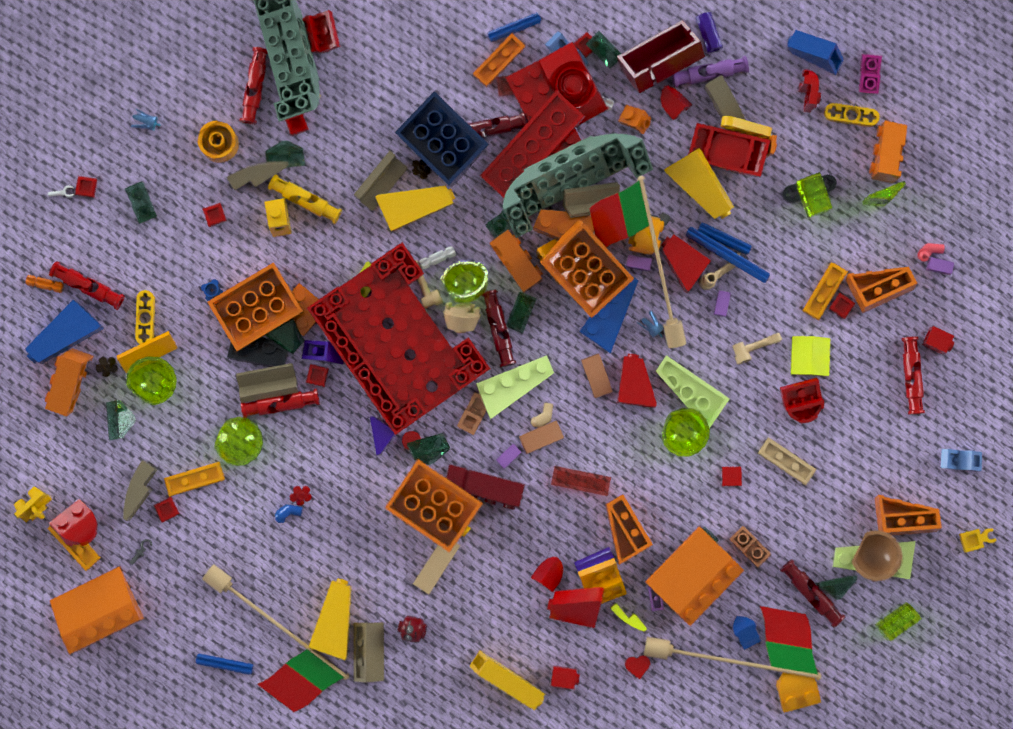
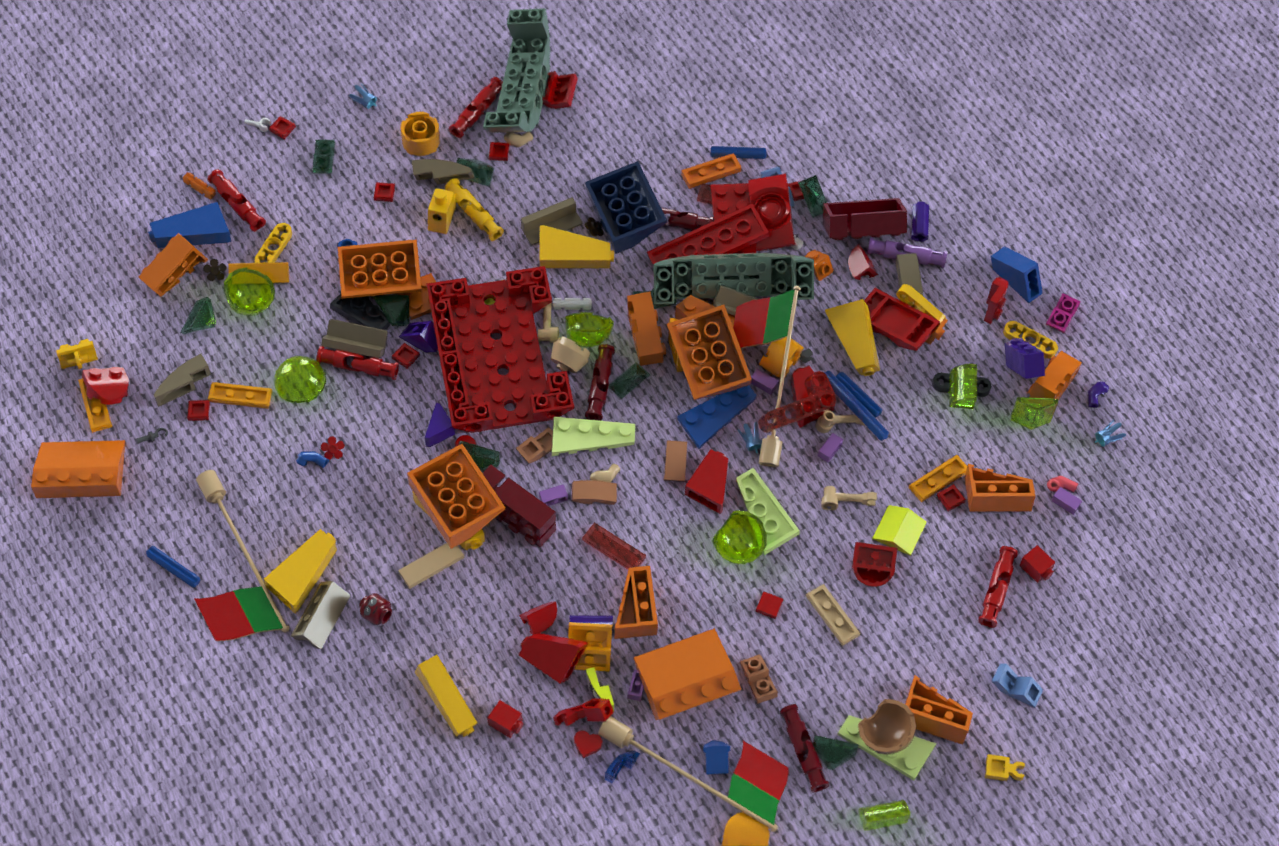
camera: 20 degrees right, 25 degrees down
none -> red piece [553,698,614,726]
none -> clear blue slope [605,751,640,784]
none -> clear red beam [758,371,836,433]
none -> dark purple brick [1004,338,1045,379]
none -> dark purple arm [1088,381,1109,408]
none -> flat silver piece [1095,419,1126,447]

